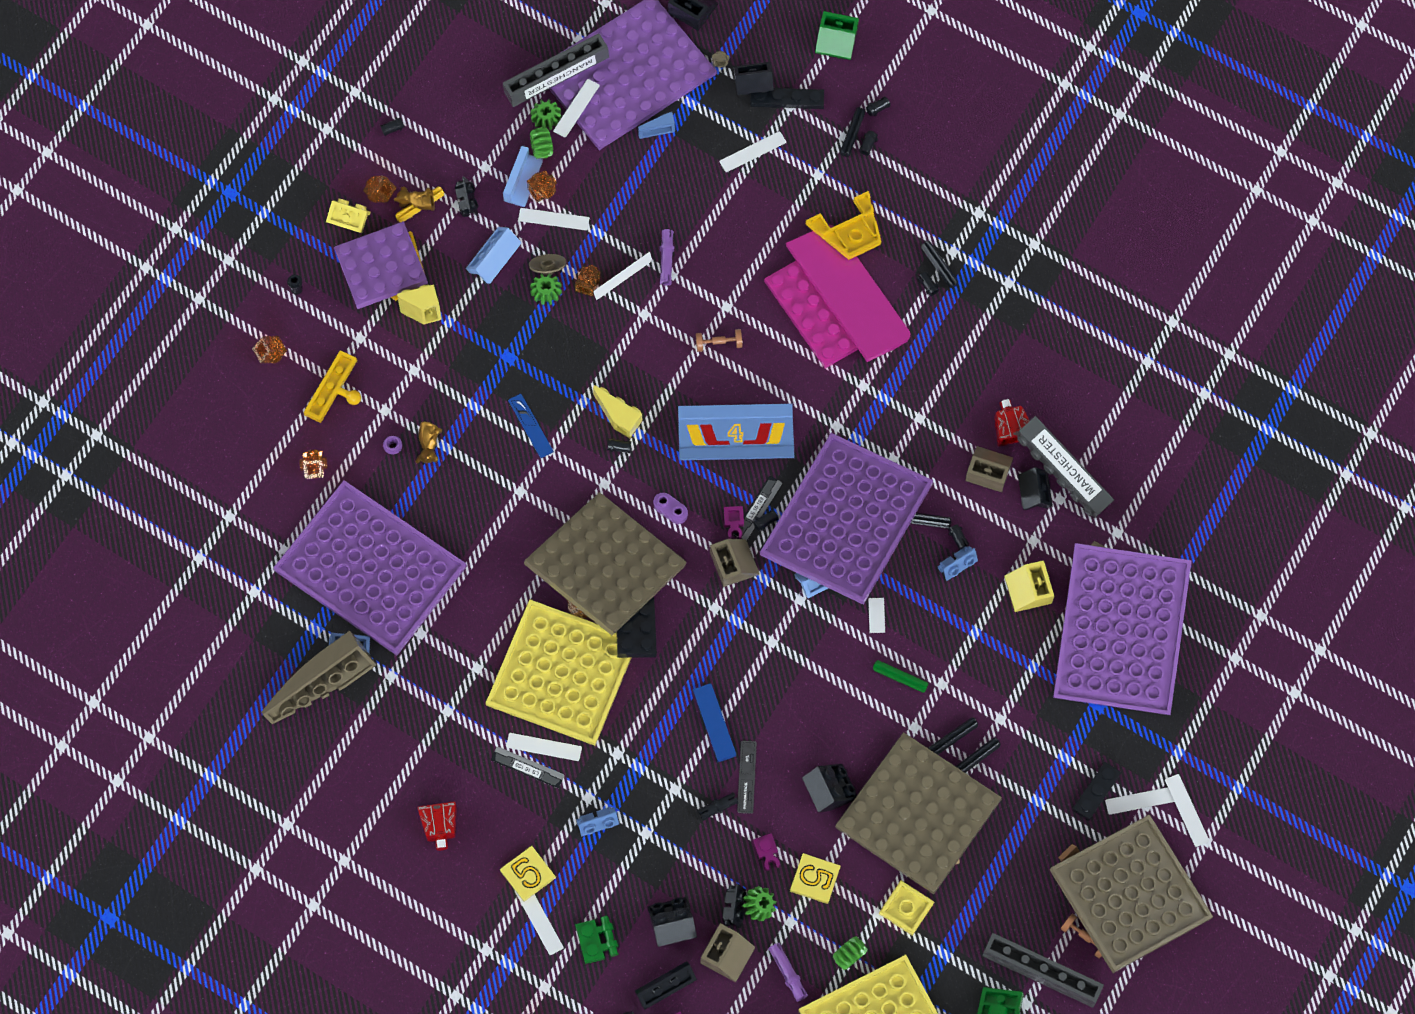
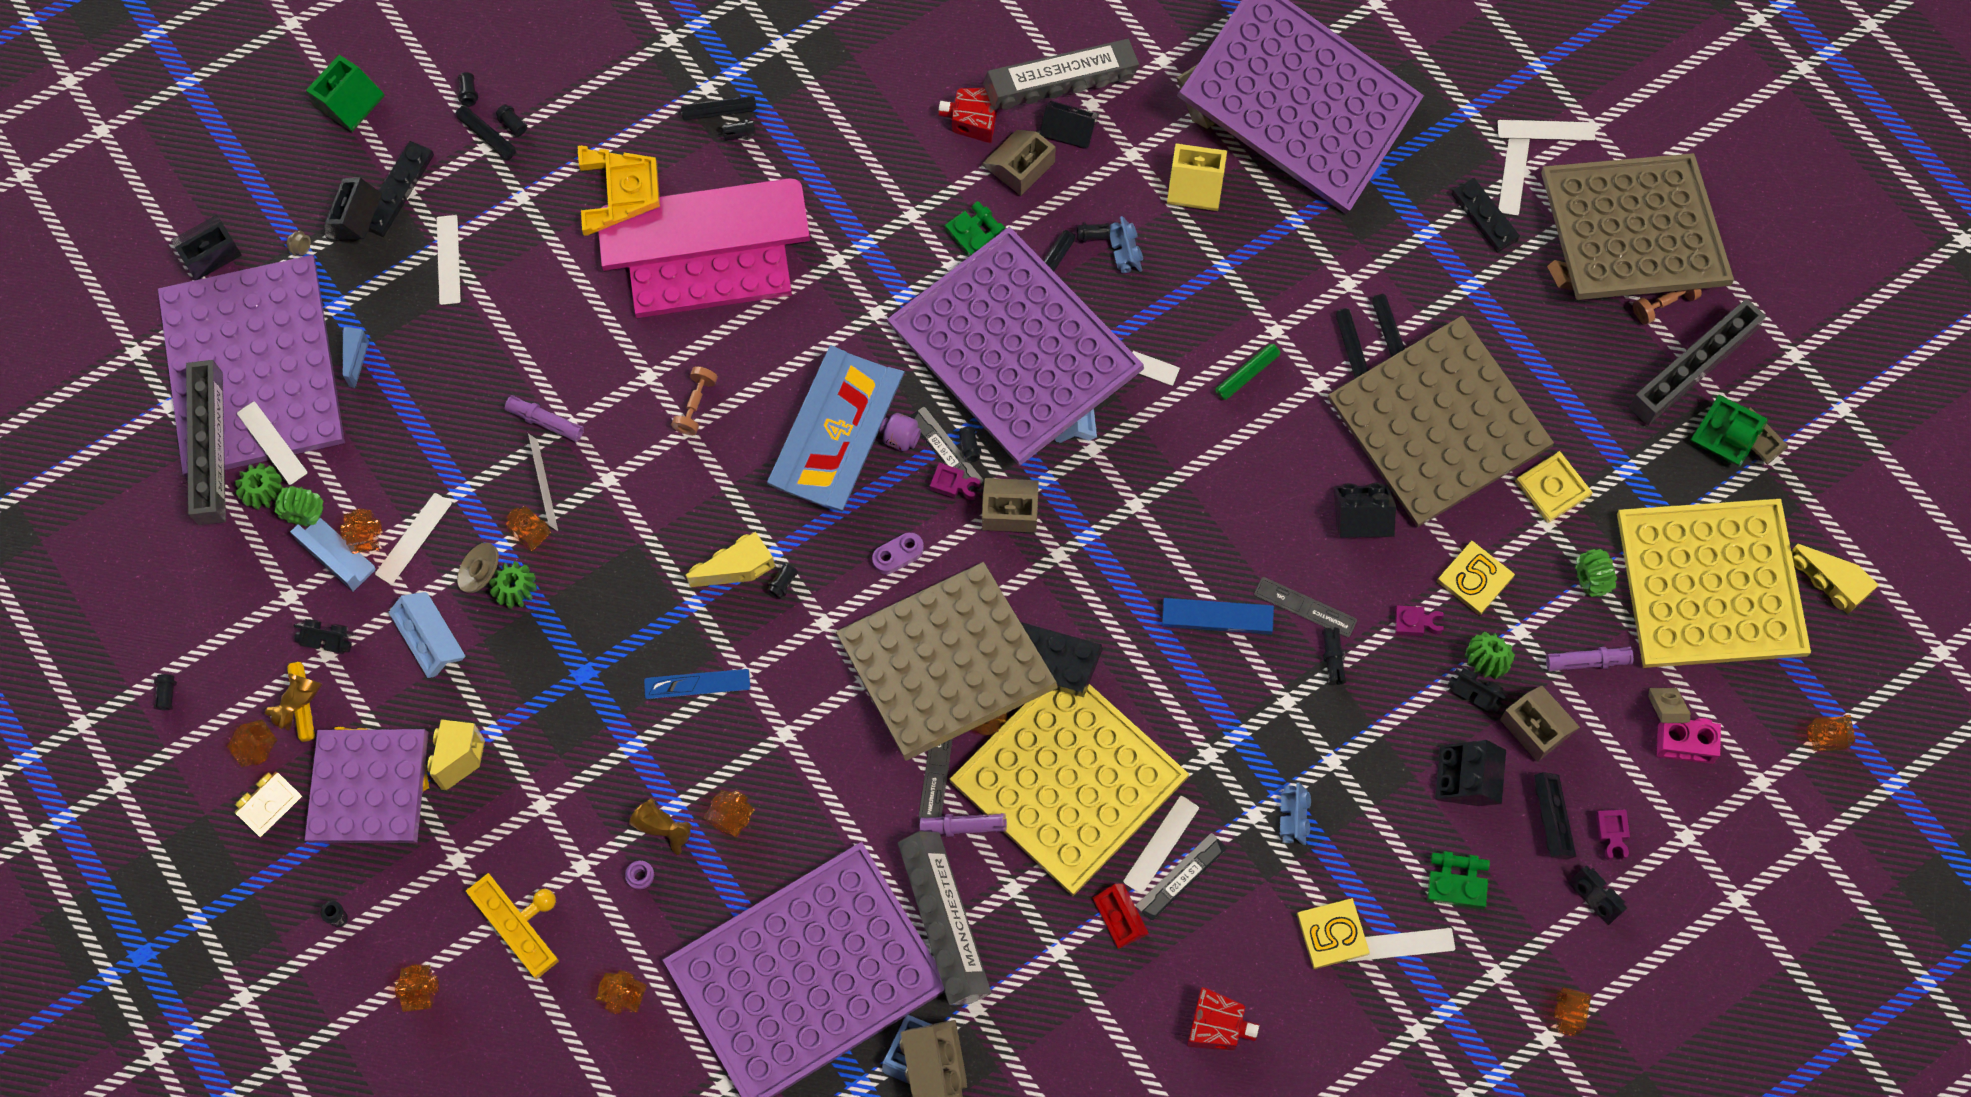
camera: 65 degrees left, 0 degrees up
none -> clear orange brick [703,790,755,838]
none -> medium lavender head [880,413,921,452]
none -> dark grey brick [898,831,992,1005]
none -> flat silver sticker [919,739,953,819]
none -> medium lavender pin [920,813,1007,837]
none -> green plate [945,201,1007,257]
none -> red slope [1093,884,1149,949]

